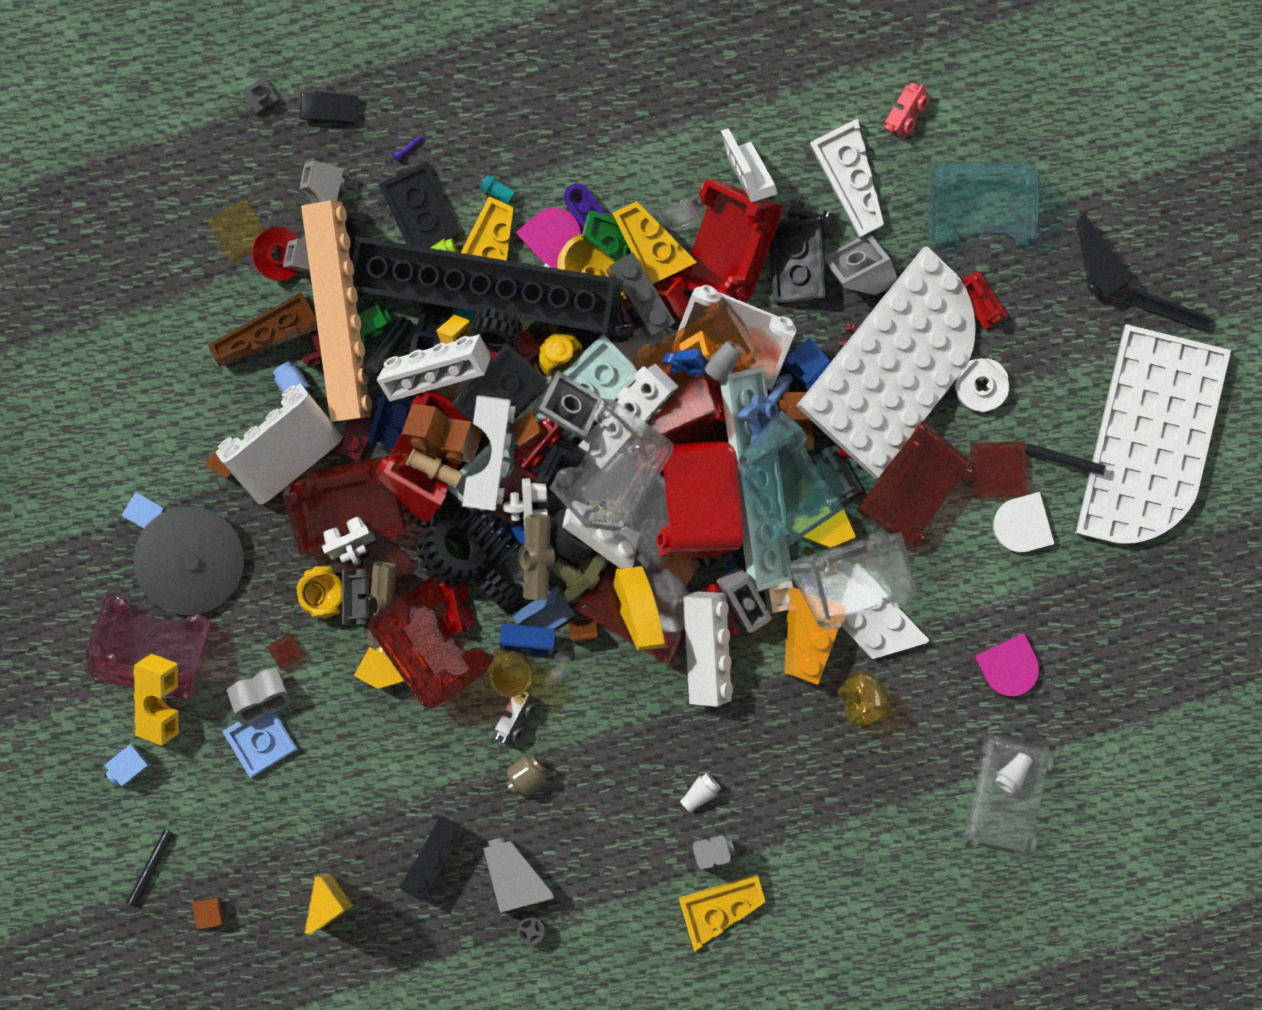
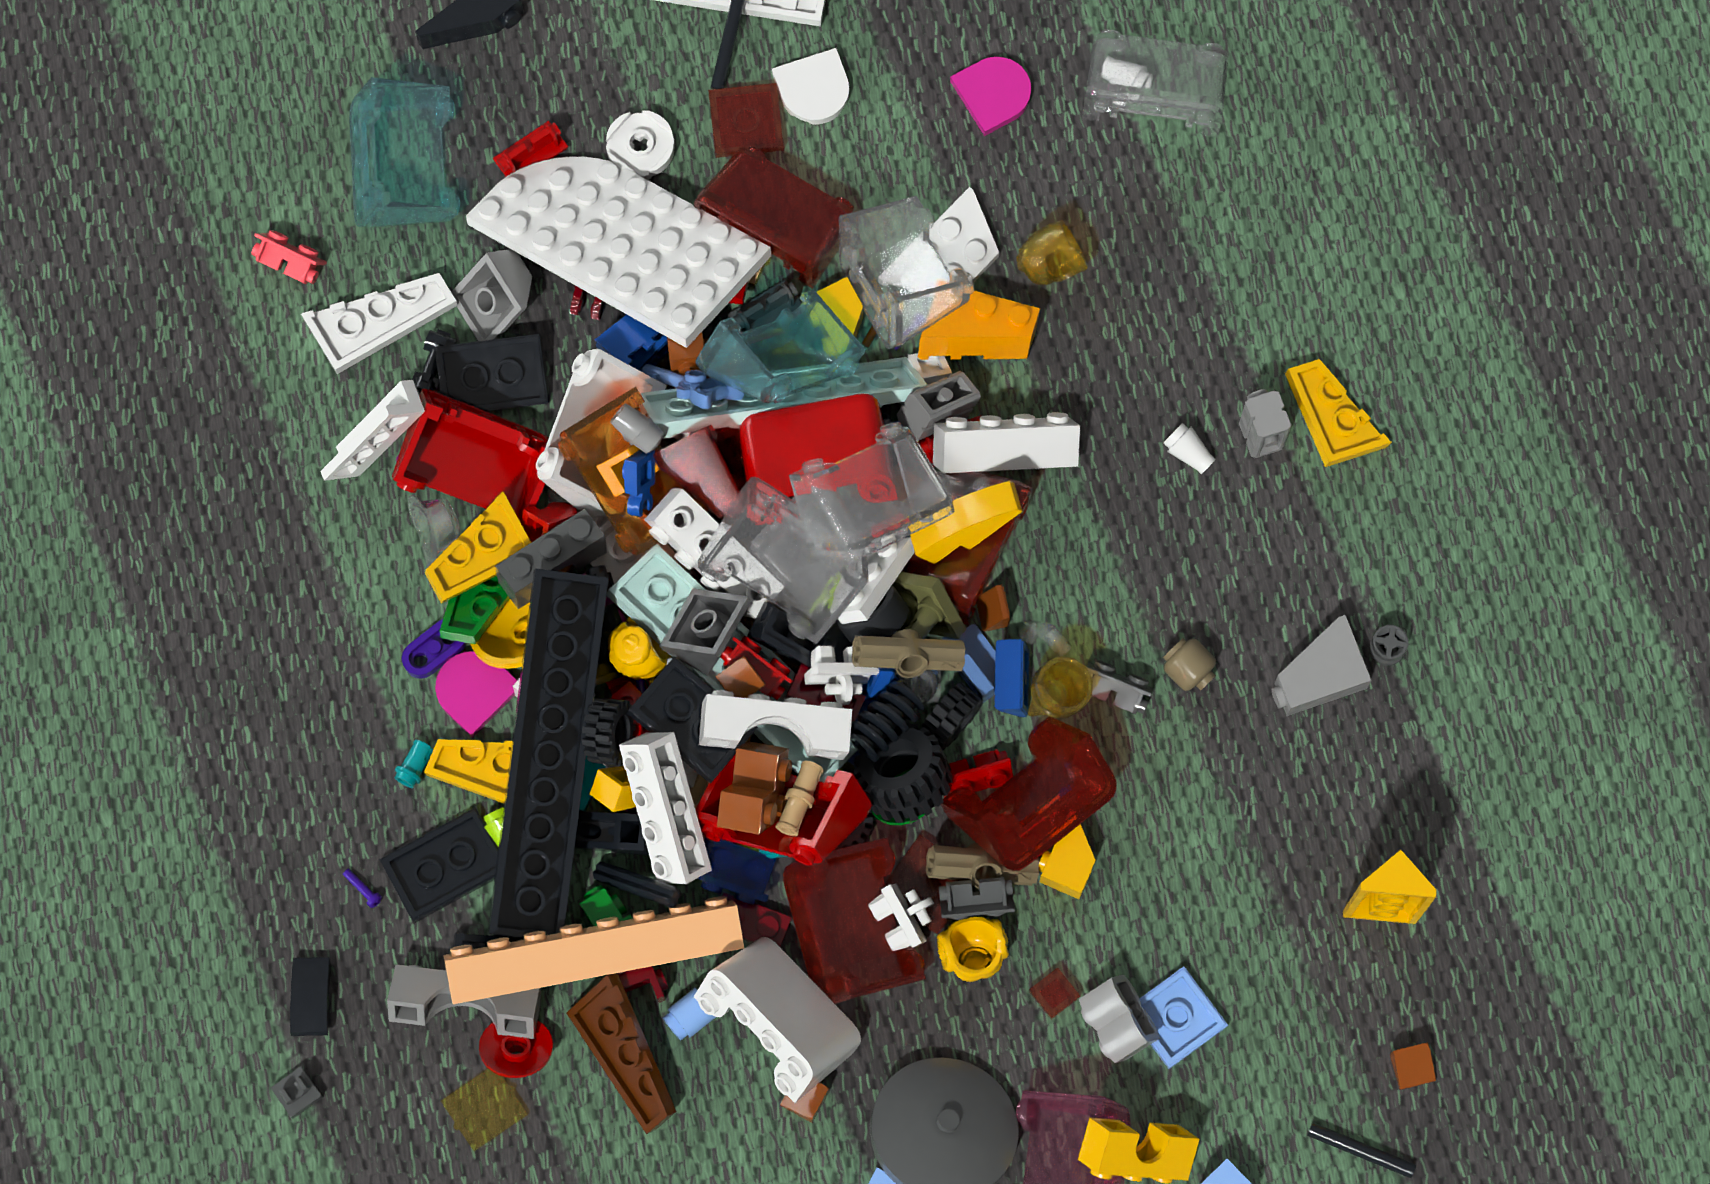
camera: 90 degrees left, 10 degrees down
black brick [399,816,466,902] -> none
none -> clear windscreen [789,422,955,560]

